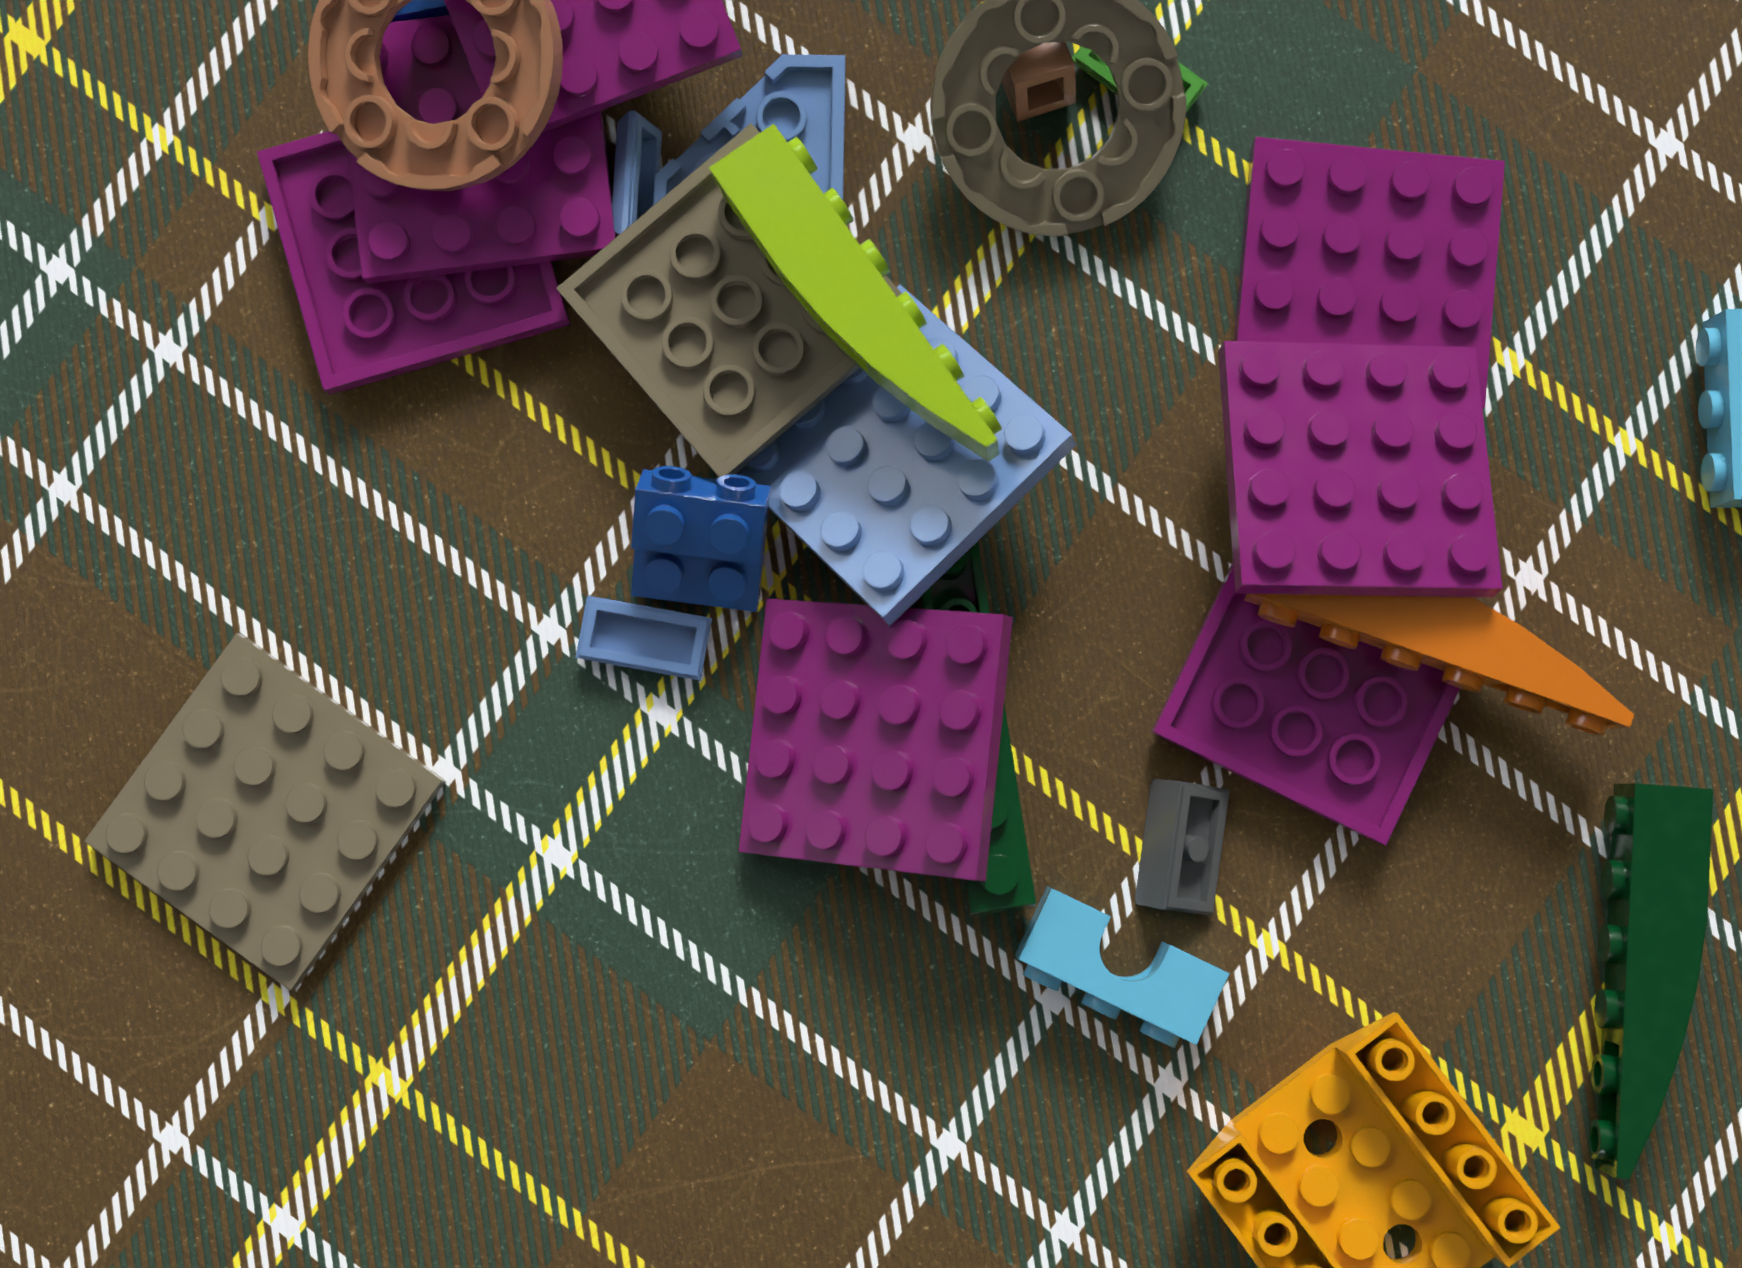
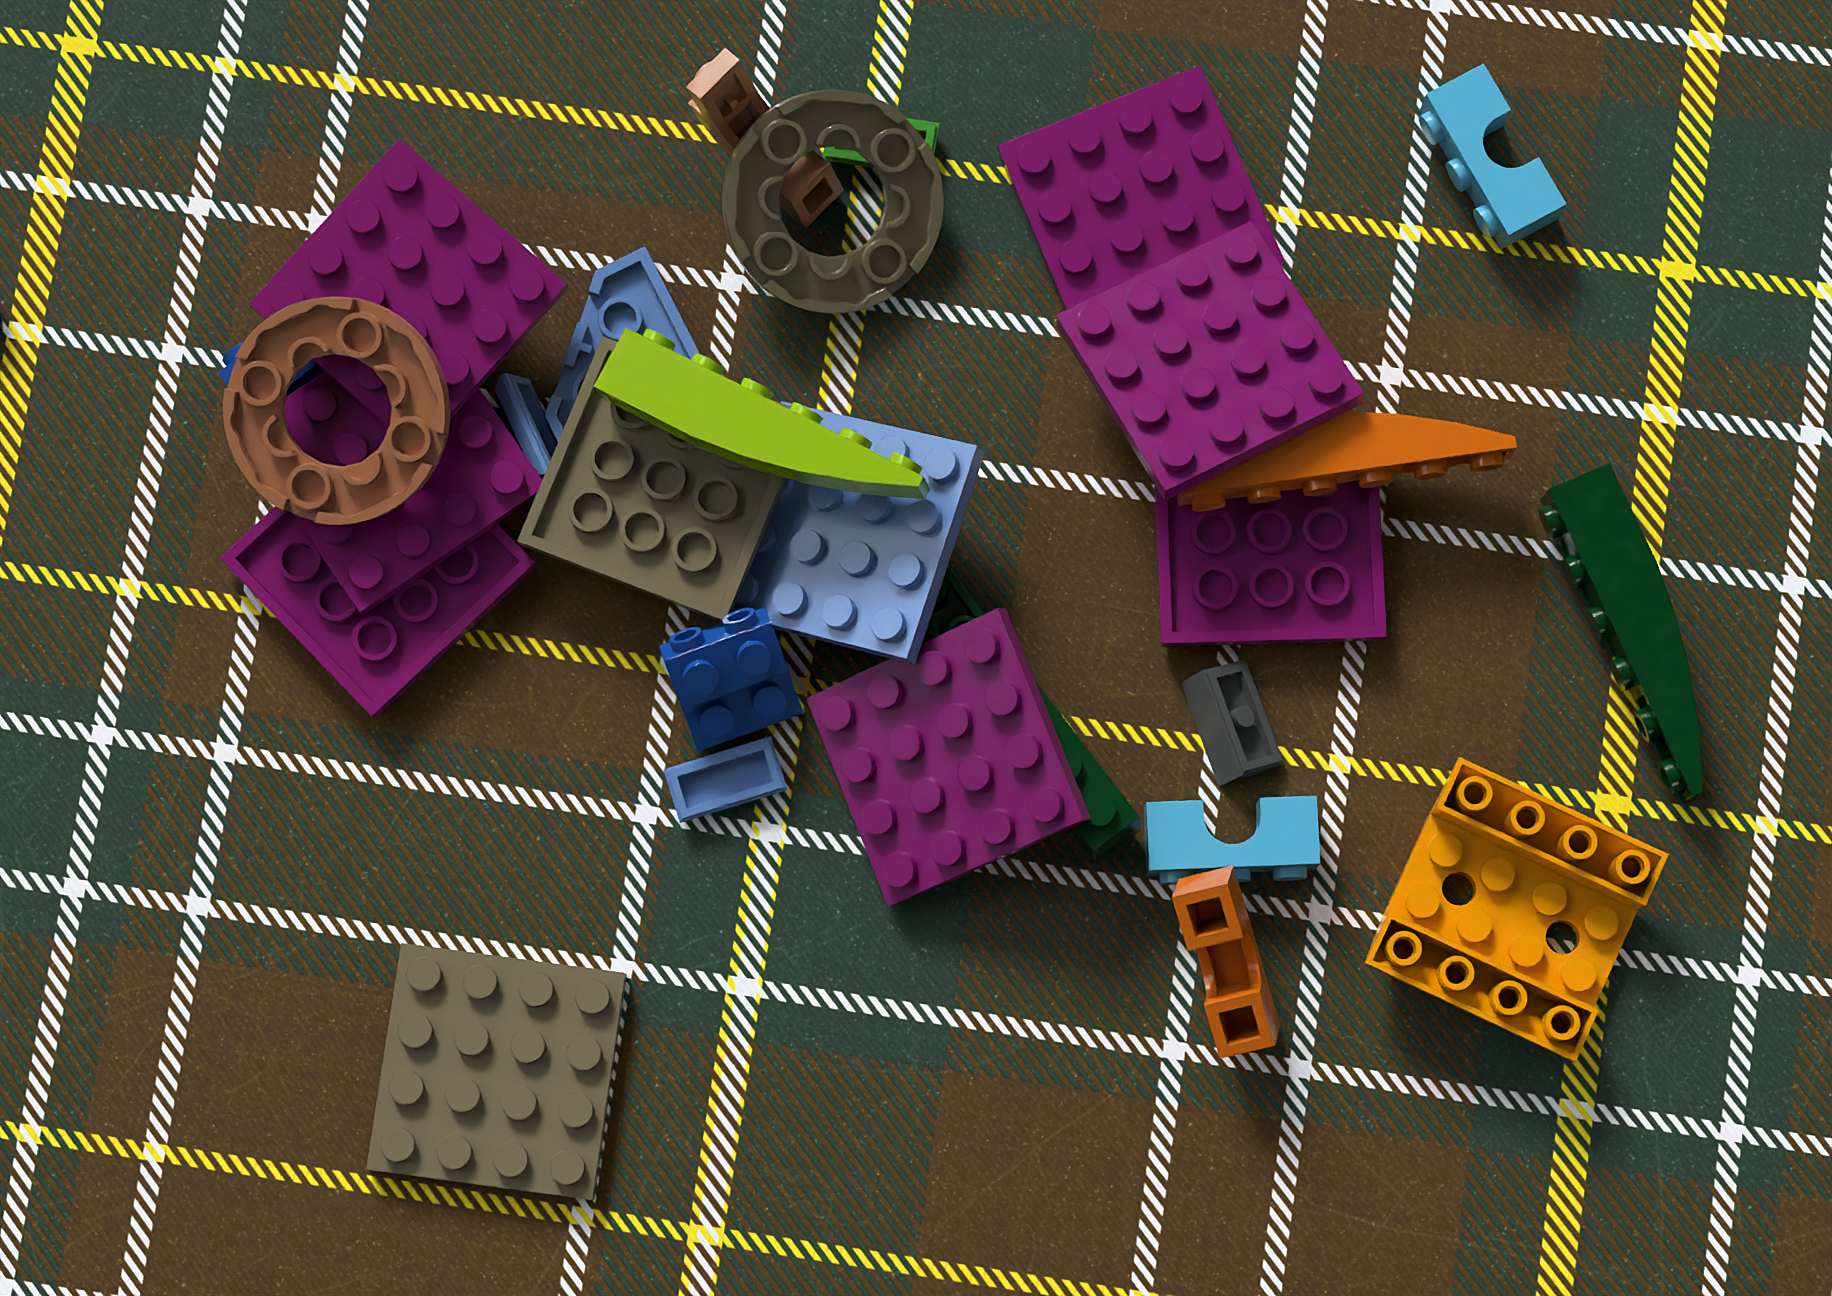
camera: 25 degrees left, 5 degrees down
none -> orange arch [1172,865,1280,1059]

